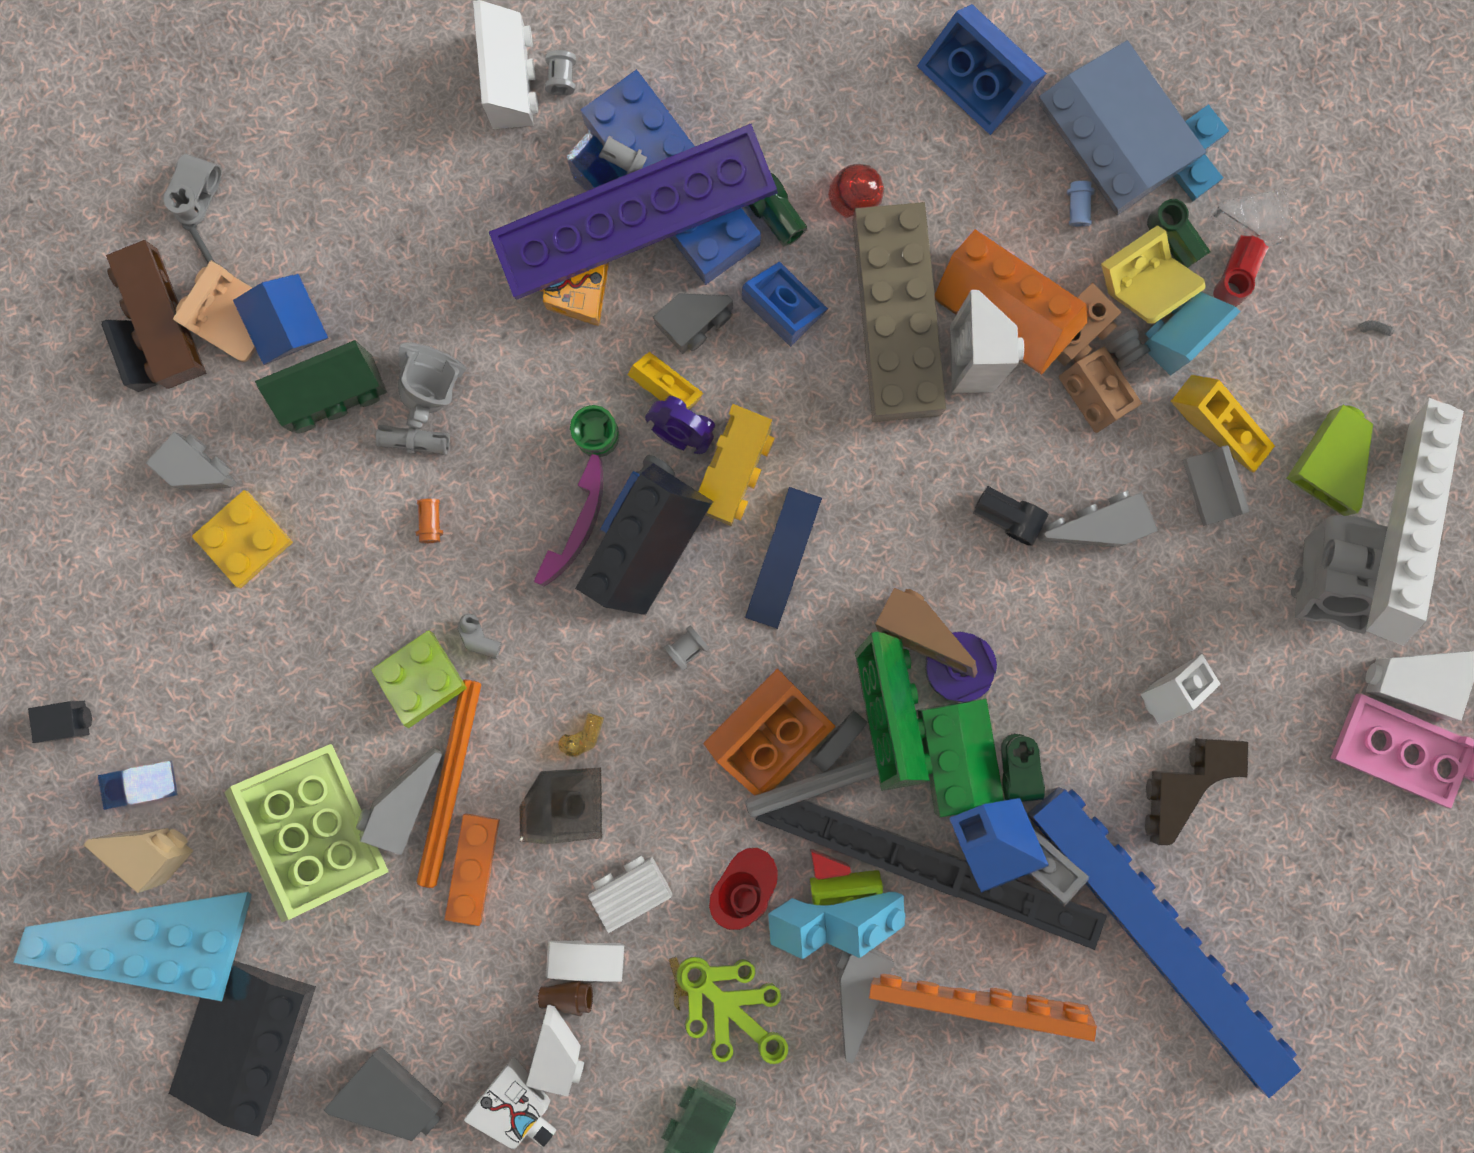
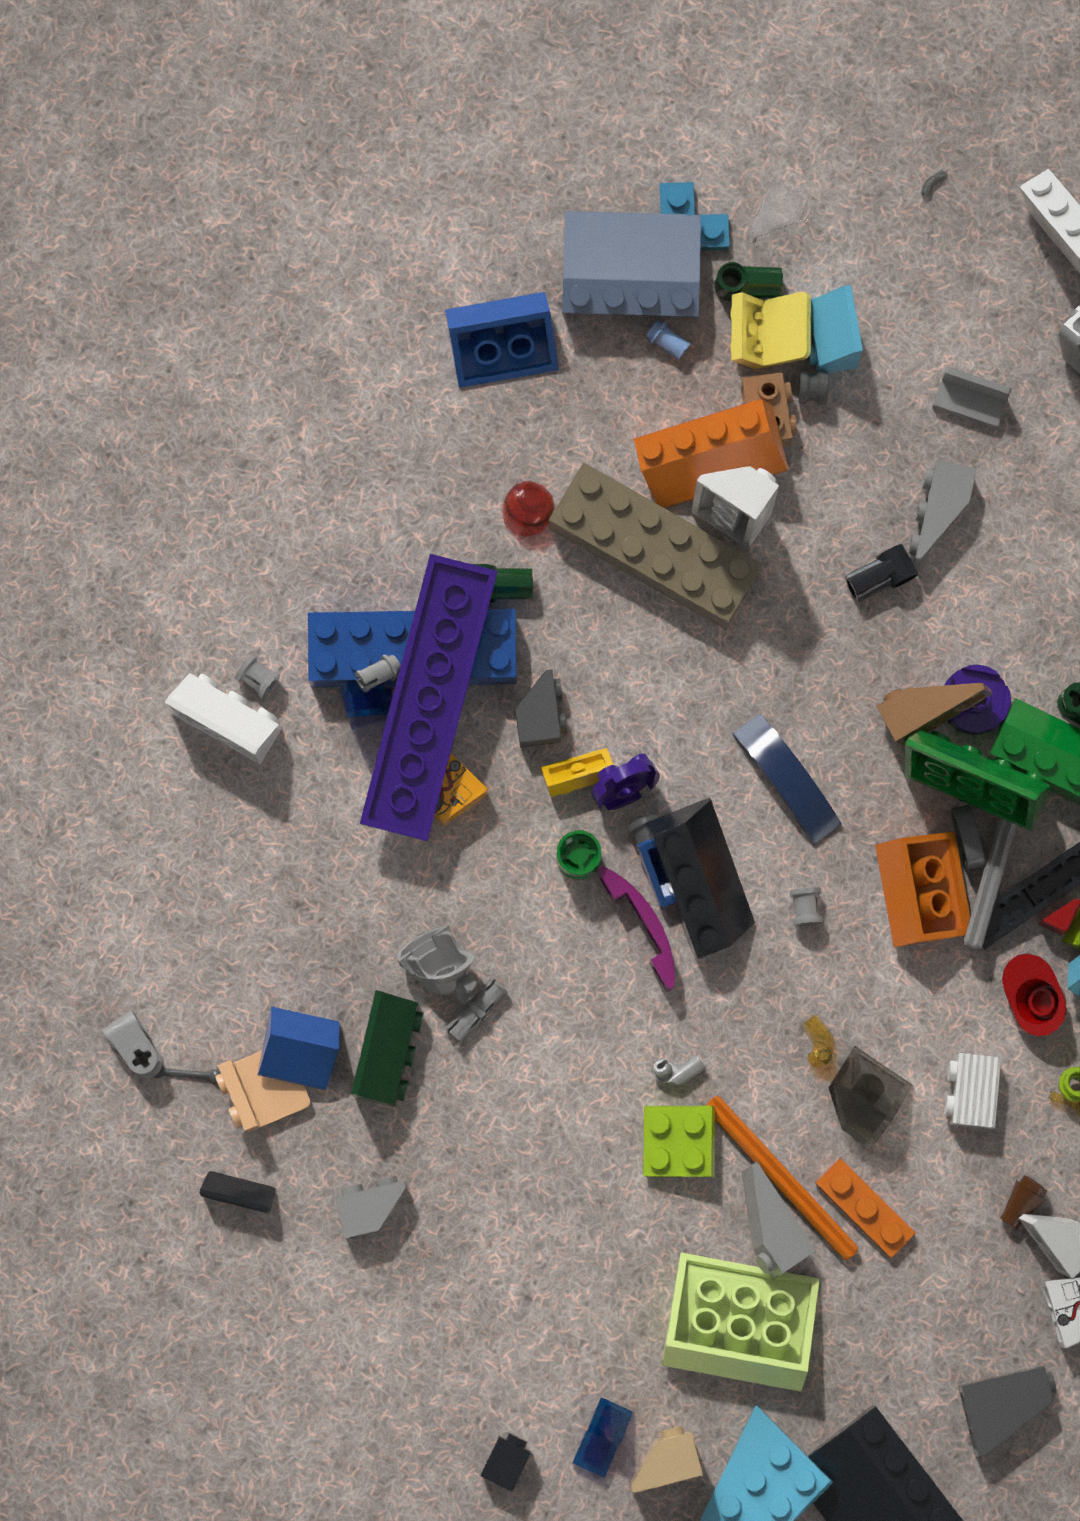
camera: 55 degrees left, 5 degrees down
reddish brown brick [106,240,207,389] -> none
yellow plate [192,490,293,588] -> none
orange pin [415,499,443,543] -> none
white slope [546,941,624,982] -> none
yellow wedge [698,403,775,526] -> none
blue slope [742,261,828,347] -> none
medium nougat bracket [1059,346,1142,433] -> none
yellow slope [1171,375,1275,473] -> none
red piece [1213,235,1269,307] -> none
lime slope [1286,404,1373,516] -> none

